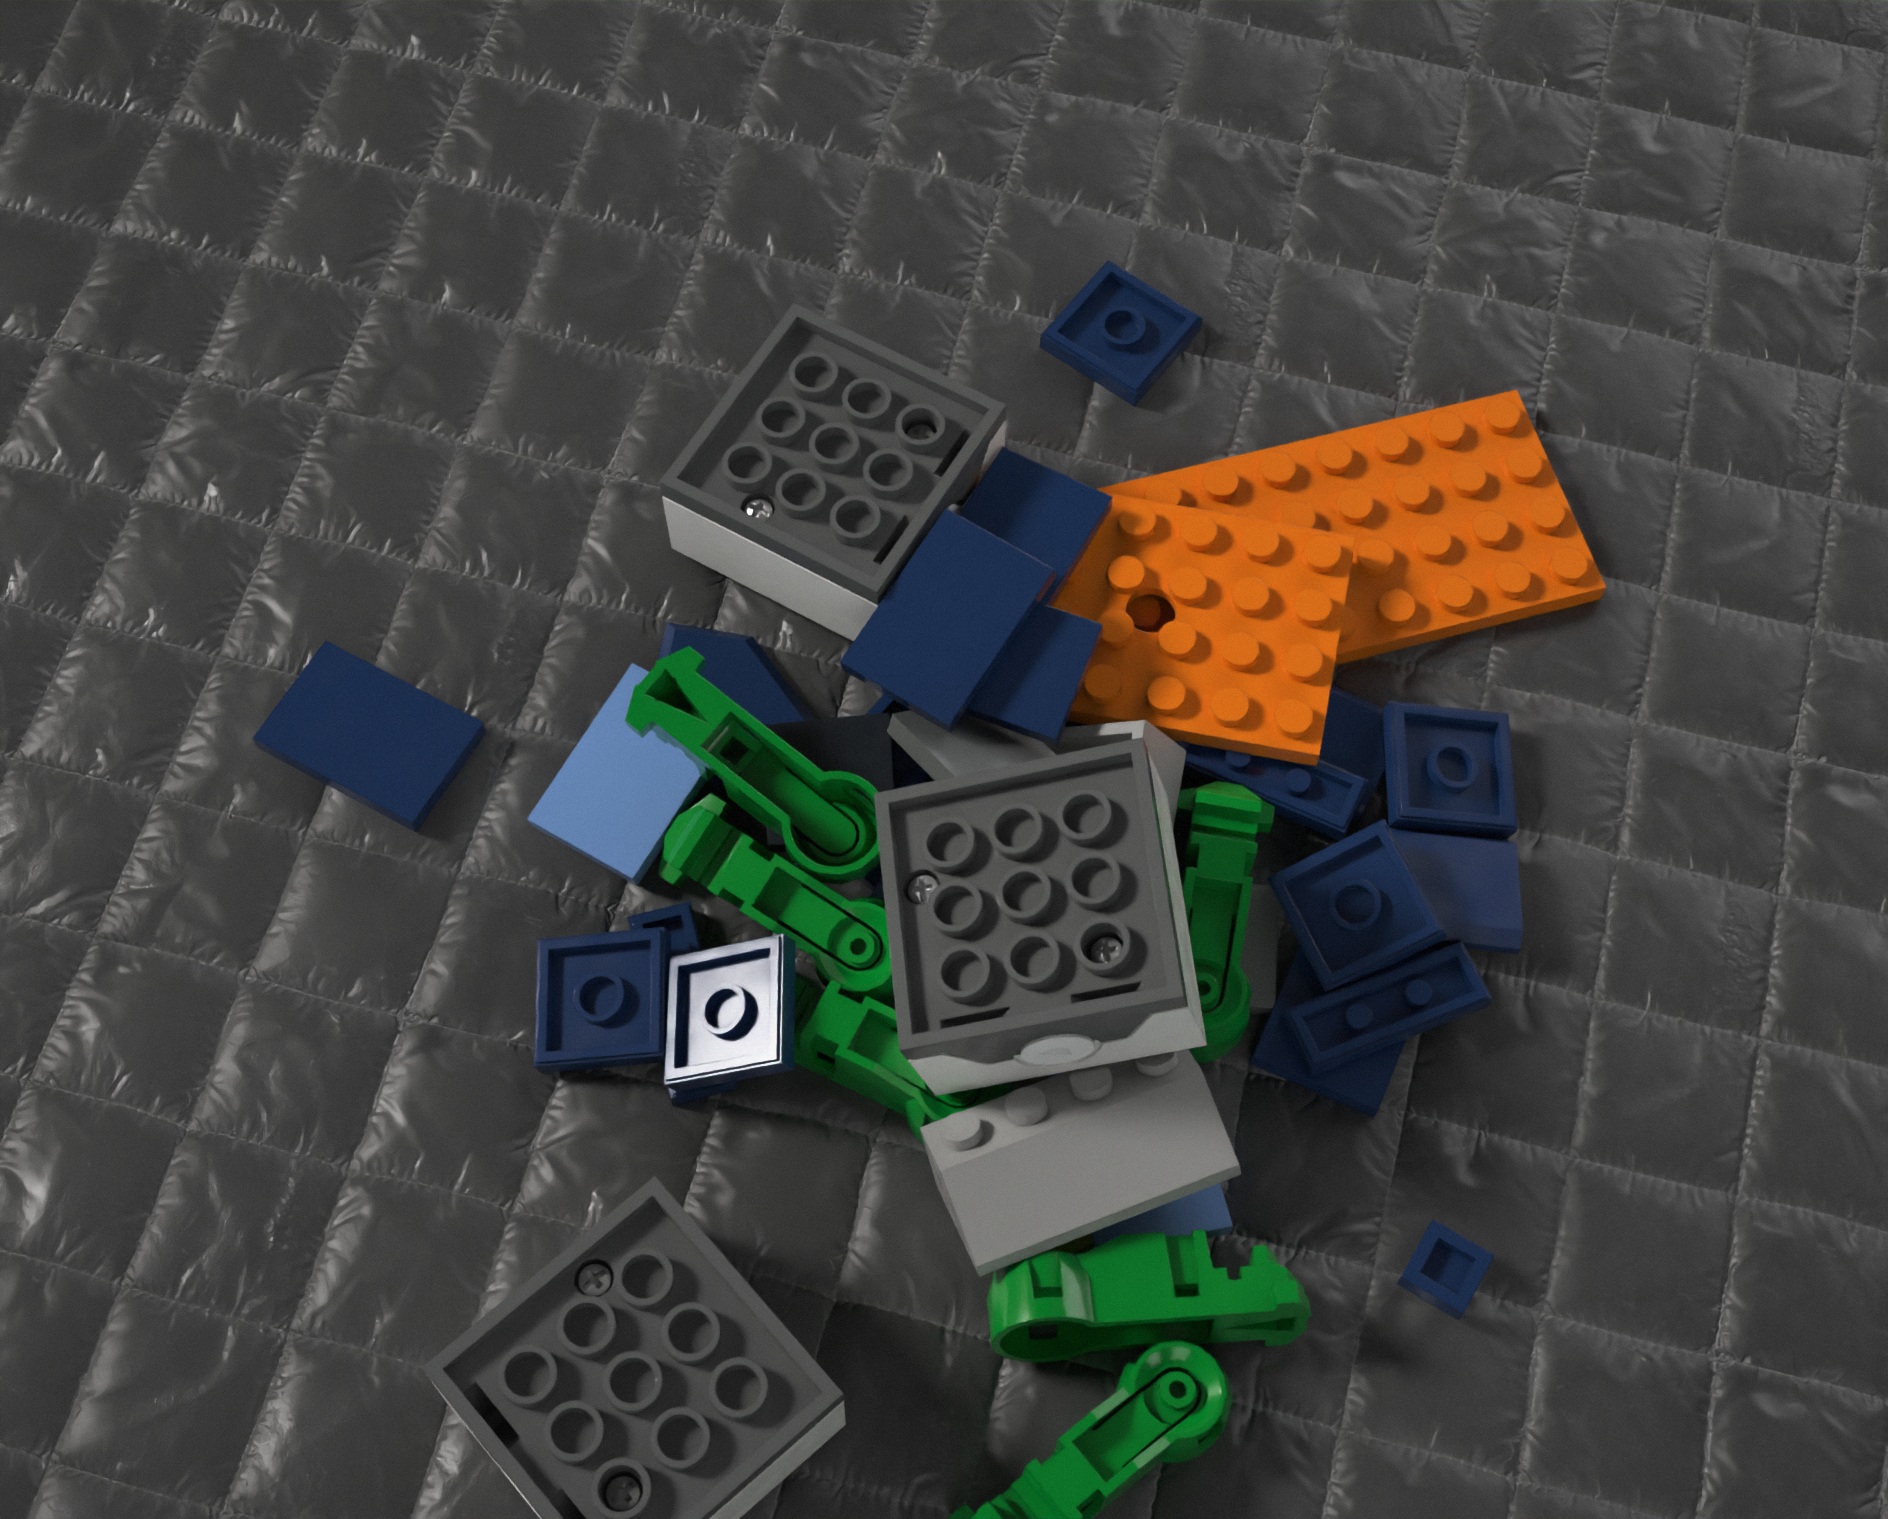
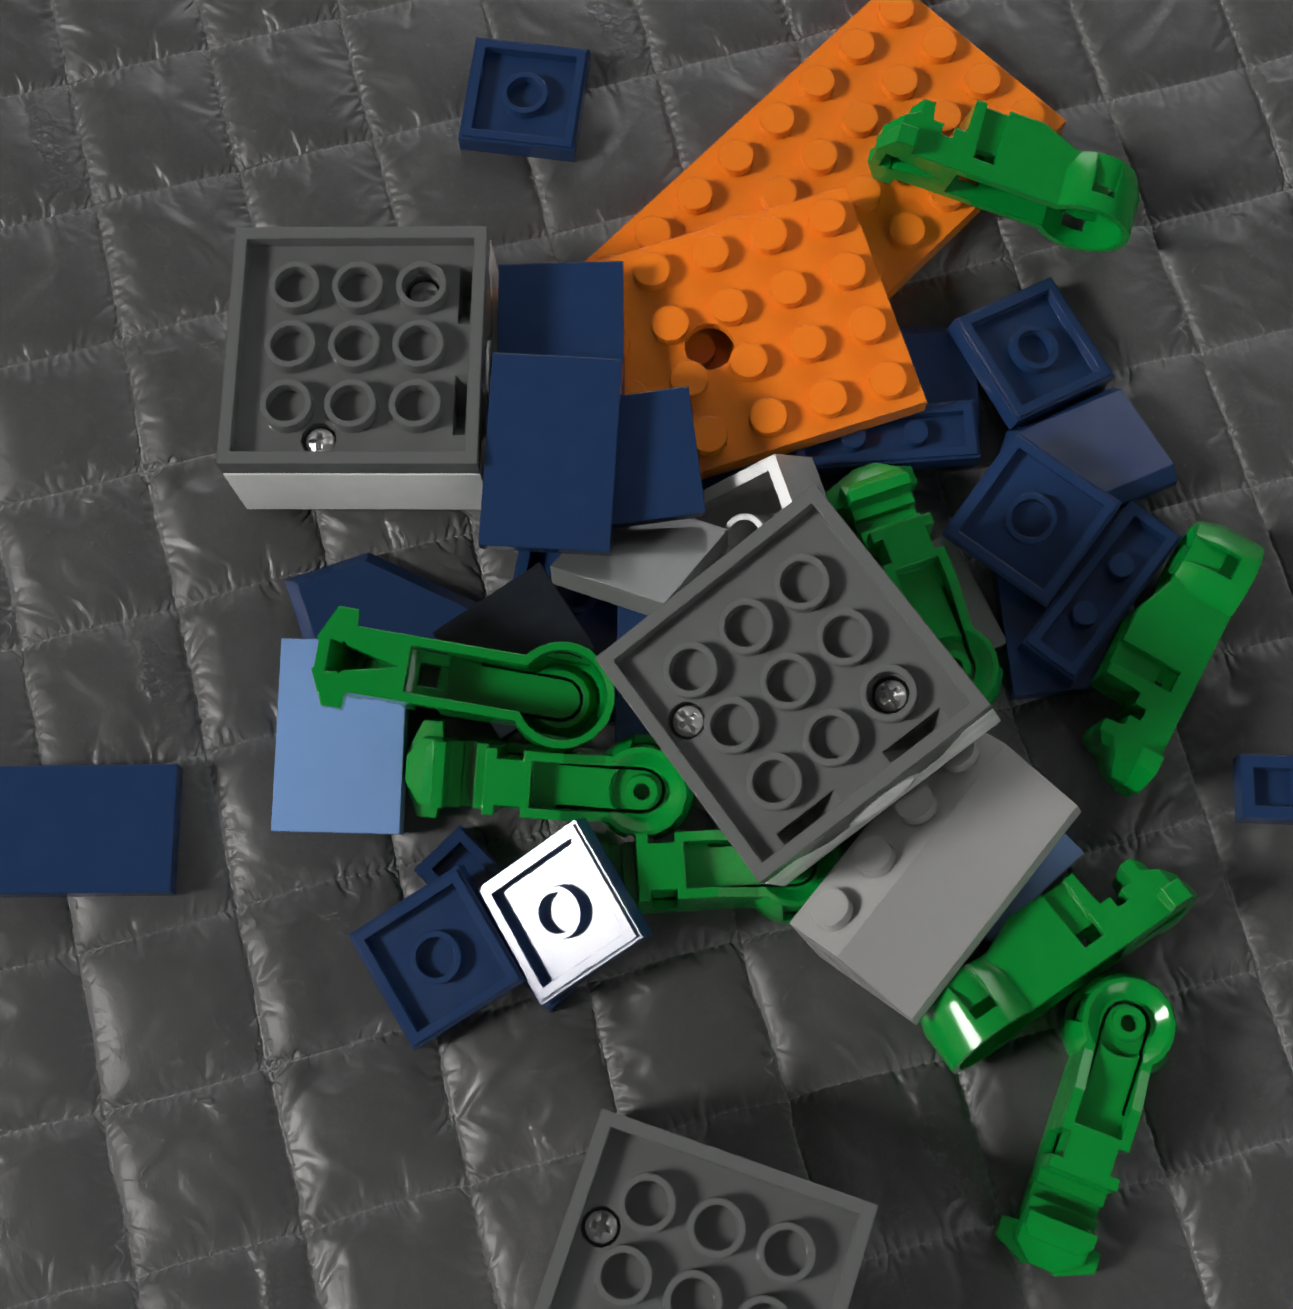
camera: 25 degrees left, 10 degrees up
none -> green piece [867,99,1140,253]
none -> green piece [1082,521,1265,798]

